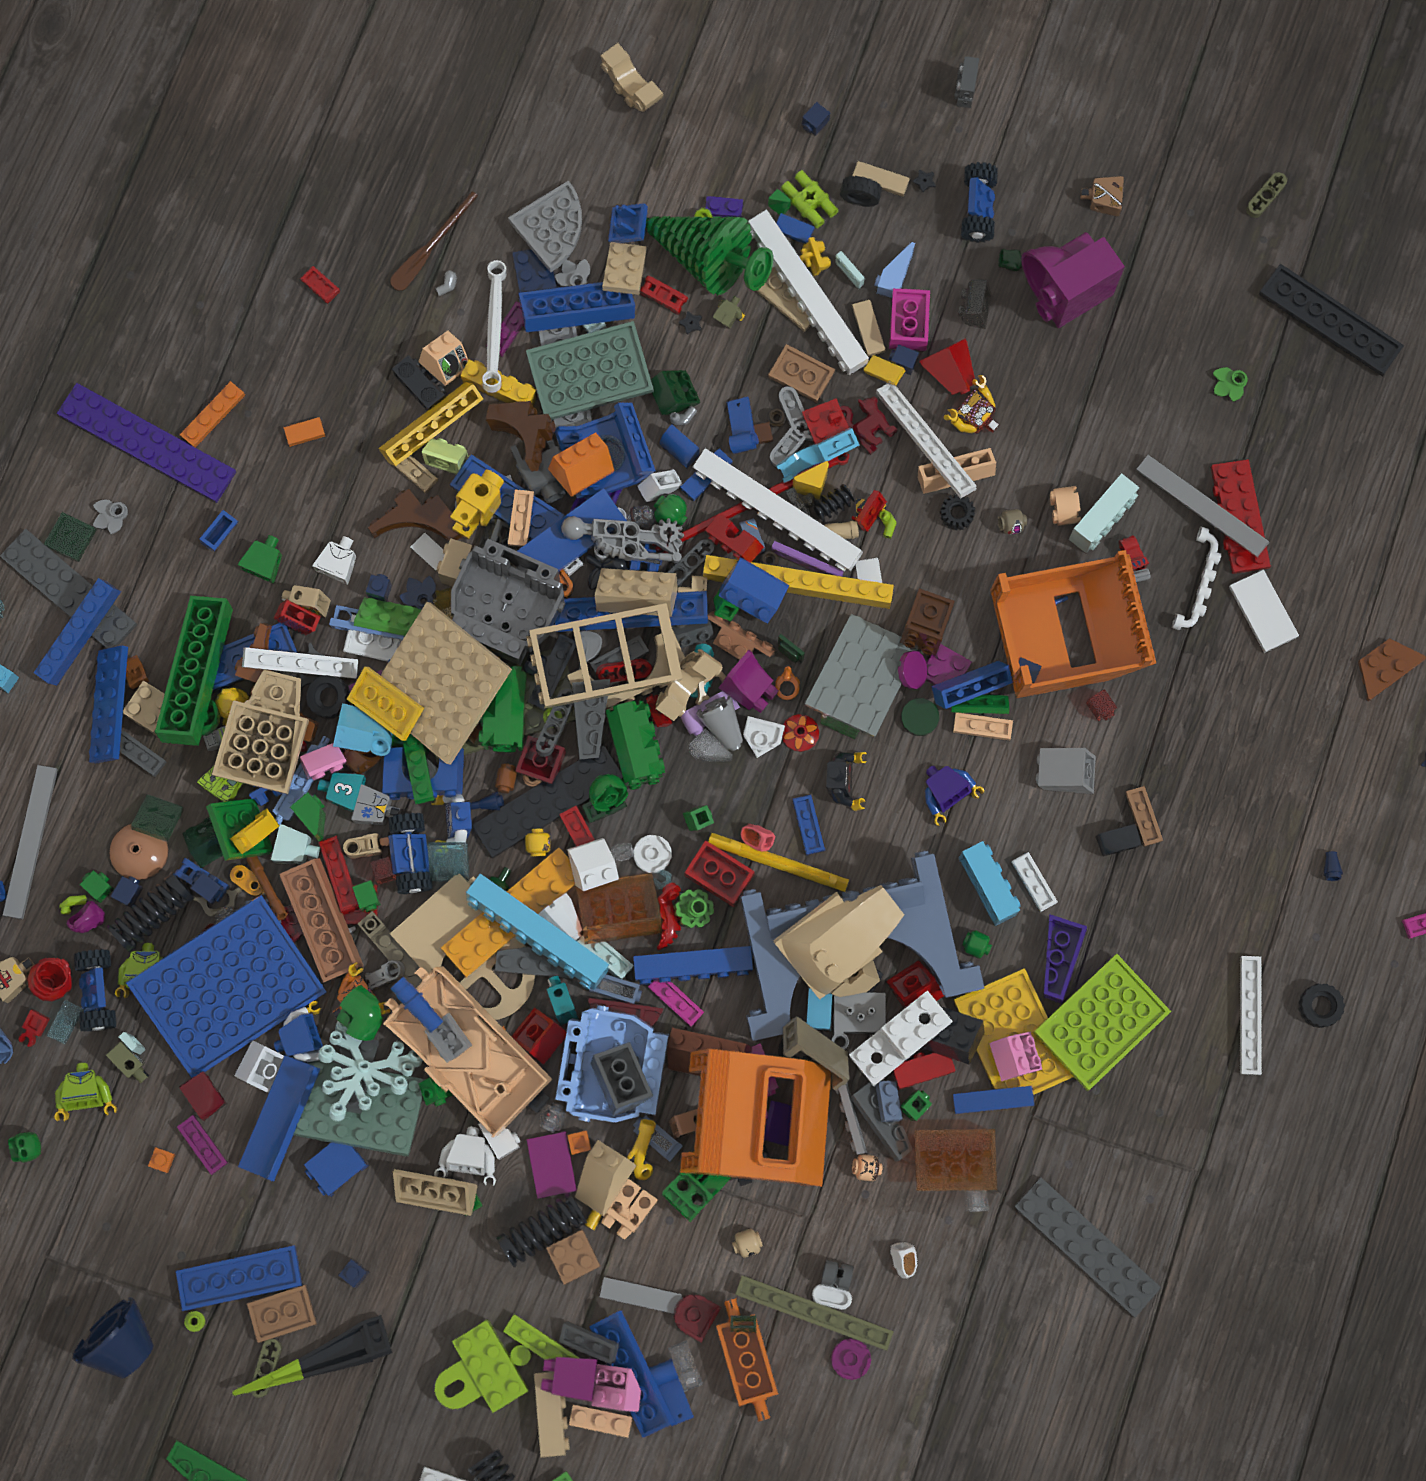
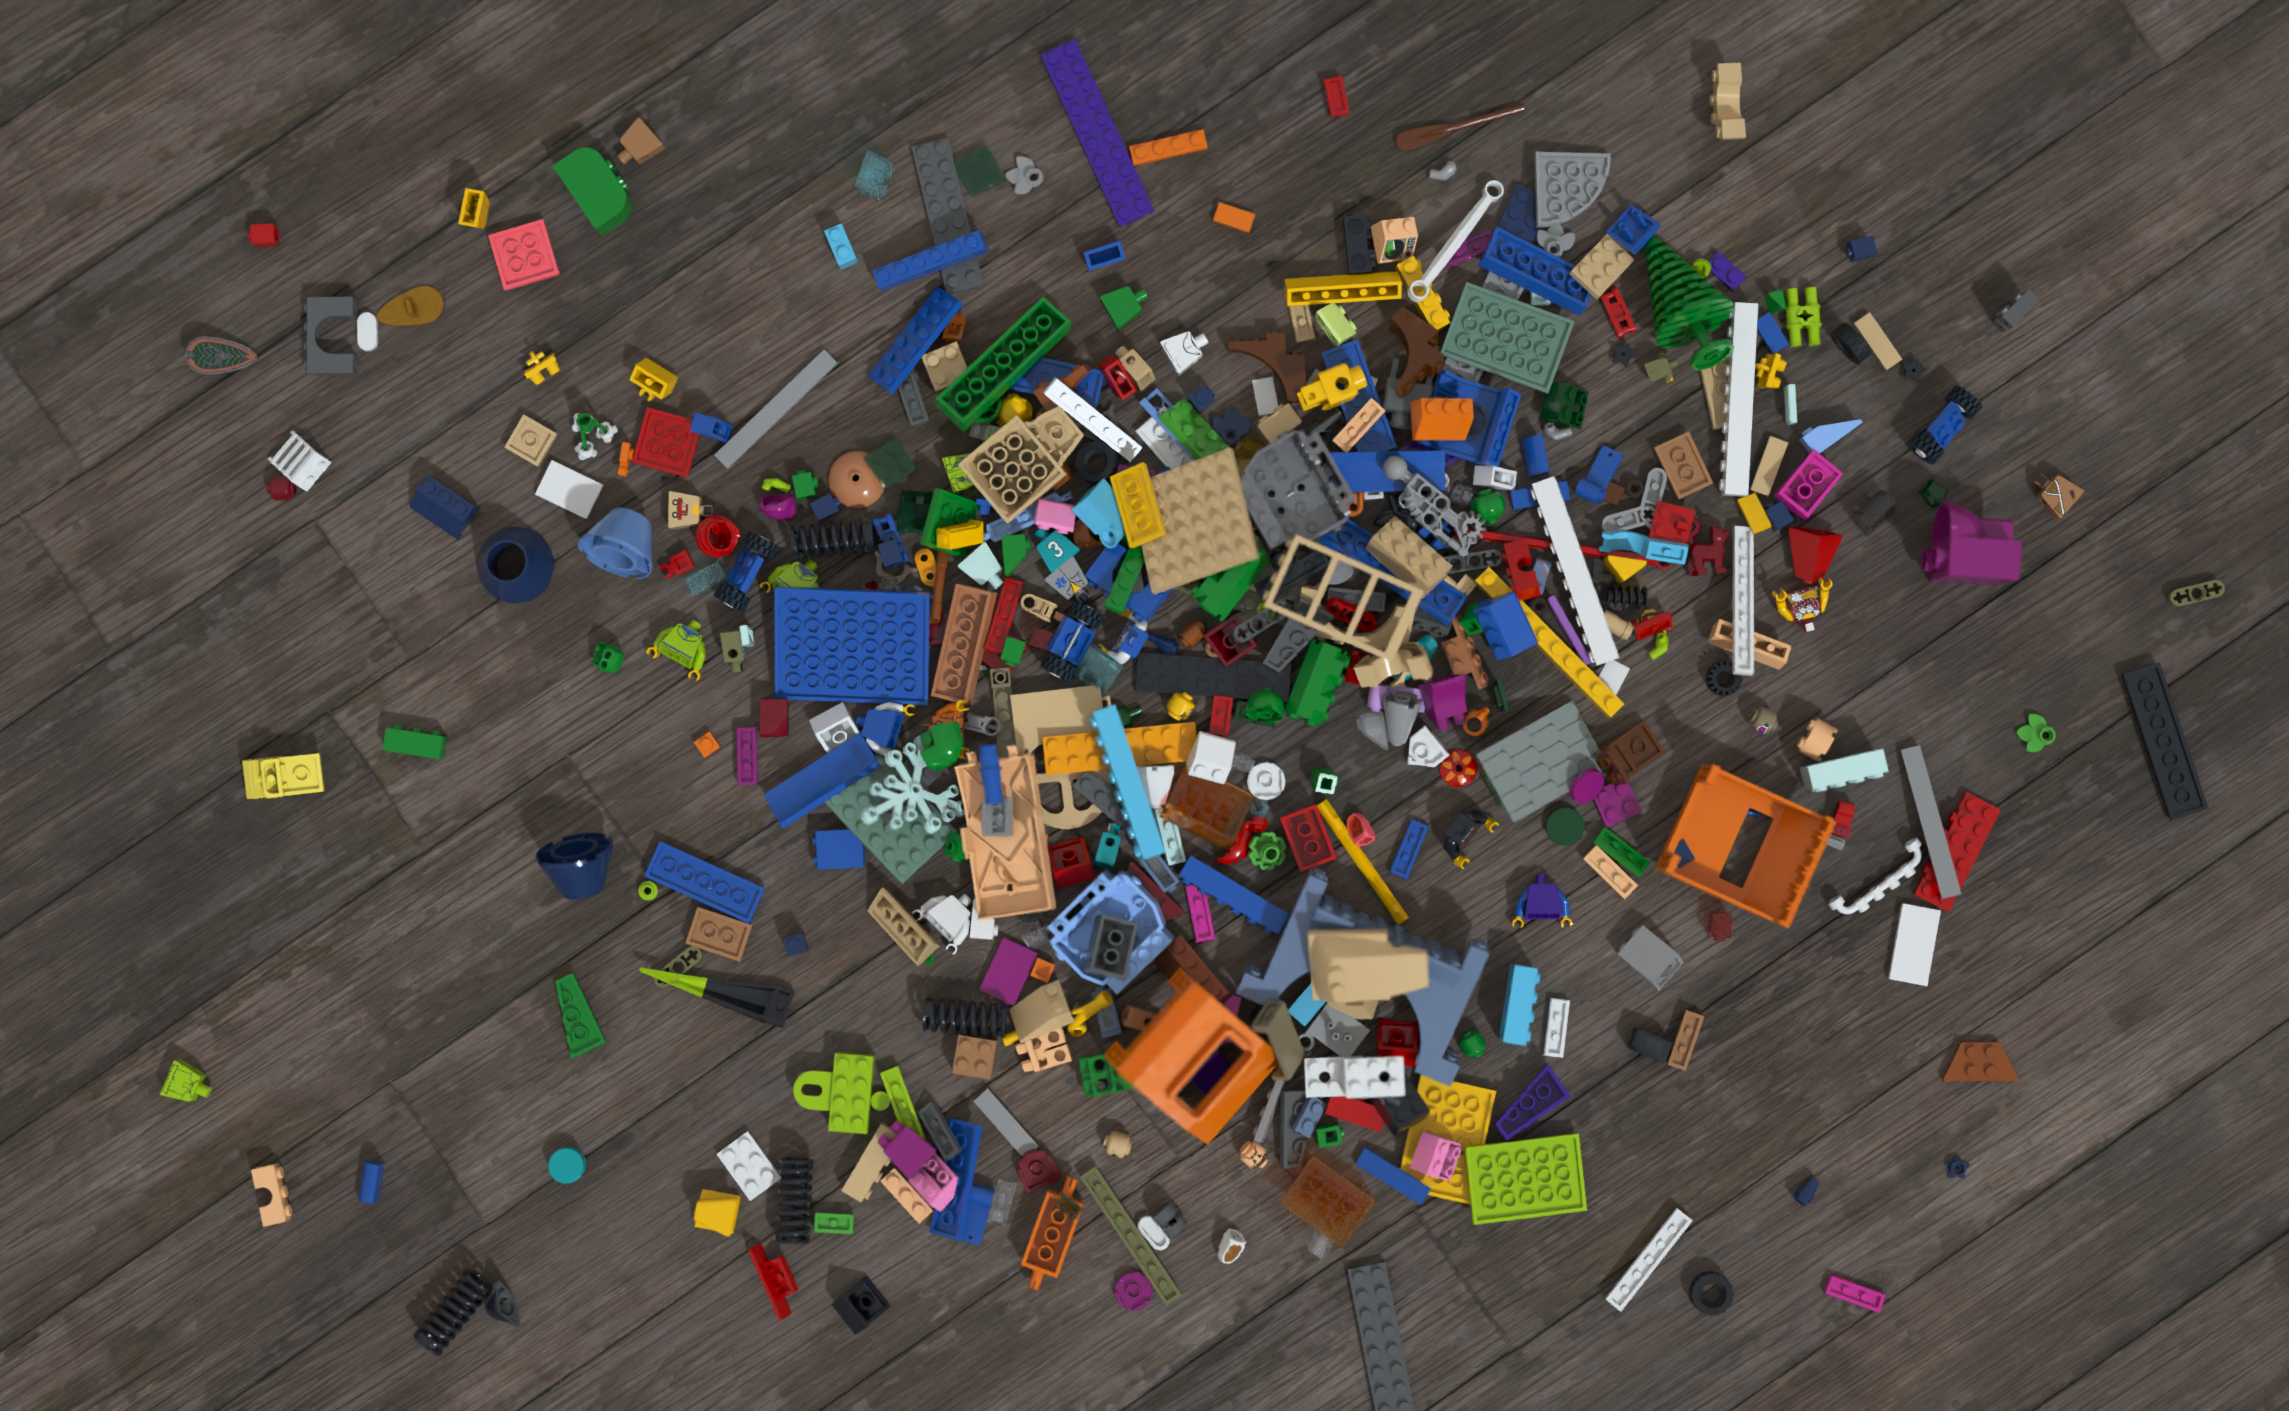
camera: 40 degrees right, 10 degrees up
blue brick [931,661,1013,709] -> none

